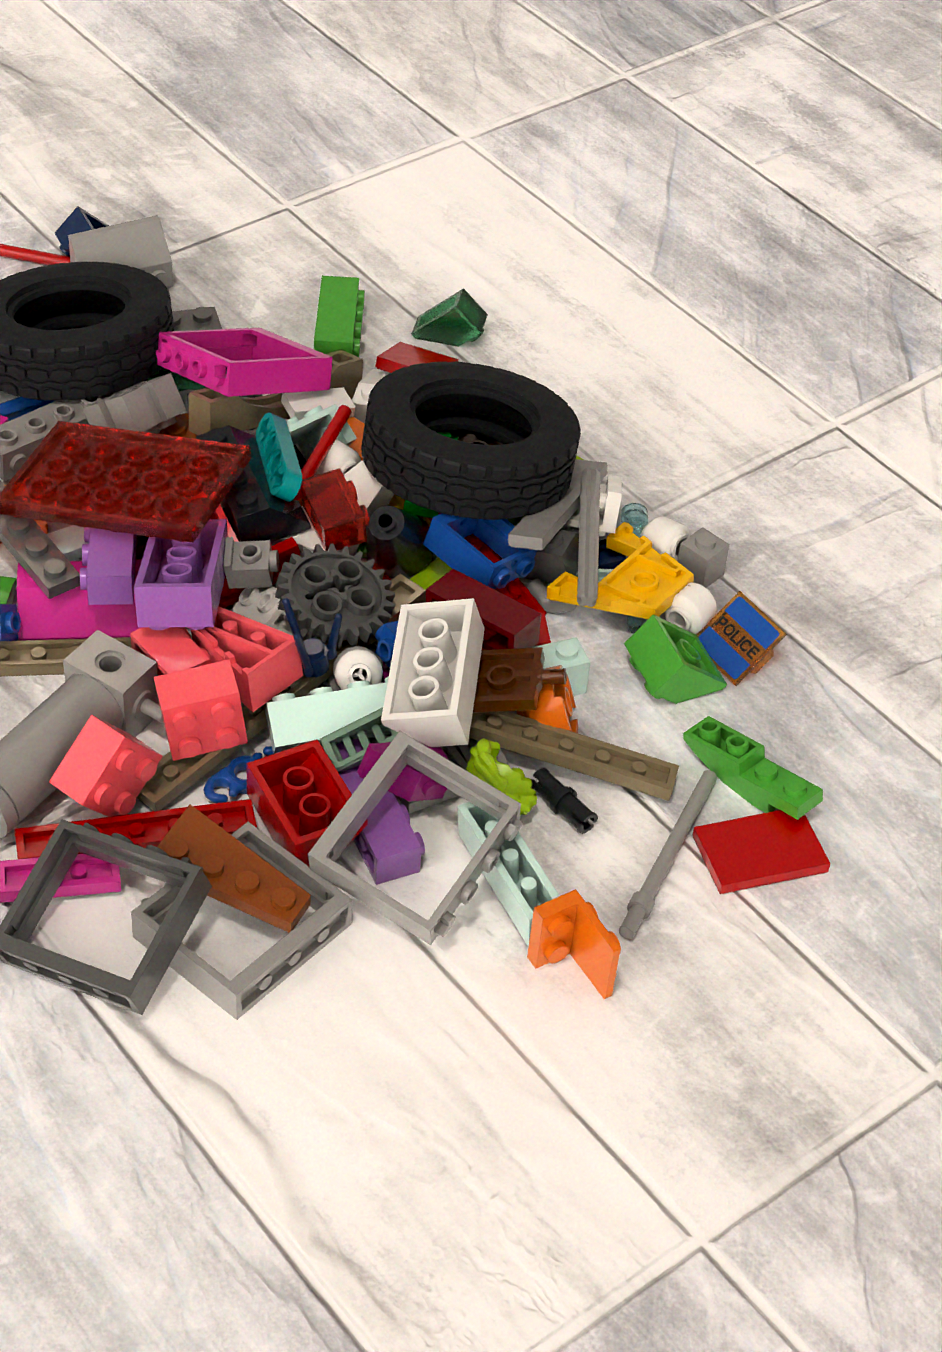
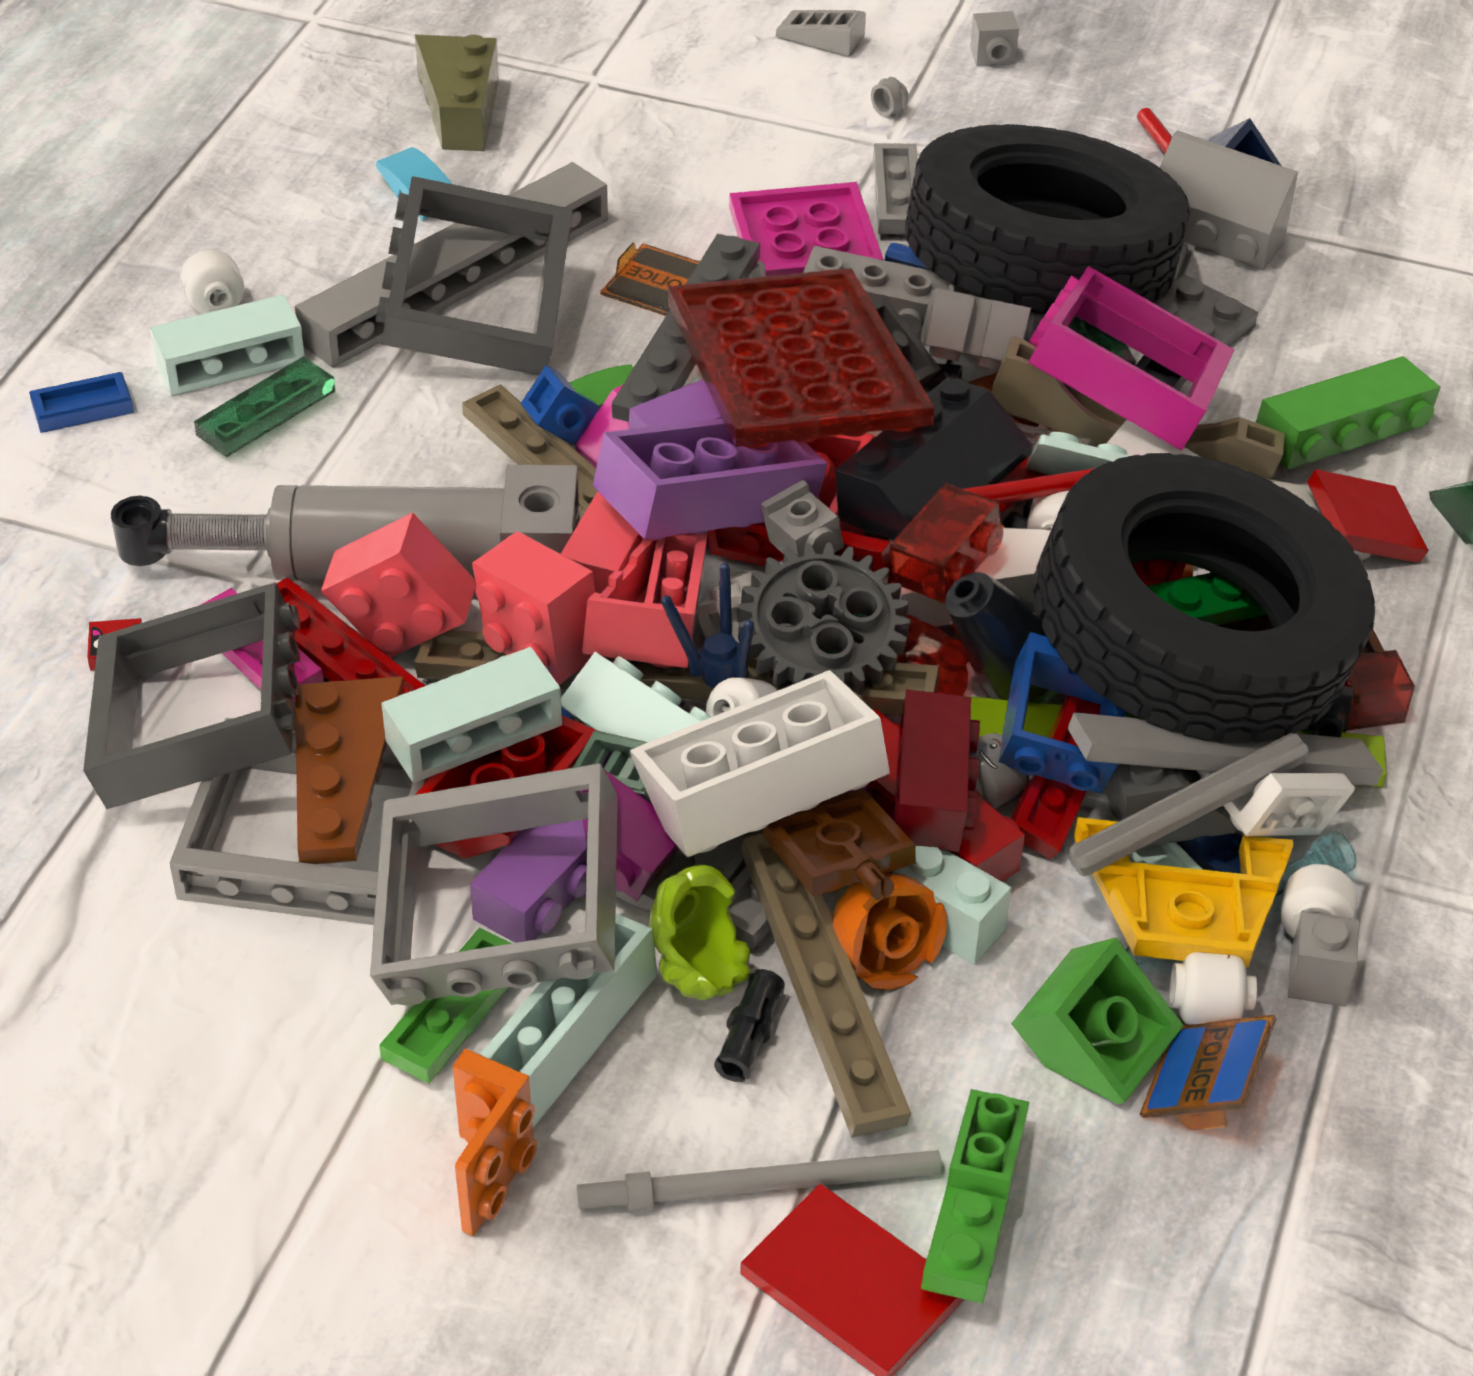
camera: 60 degrees right, 0 degrees up
teal beam [256,412,302,502] -> none
none -> bright green plate [379,927,512,1084]
none -> light aqua brick [381,647,562,783]

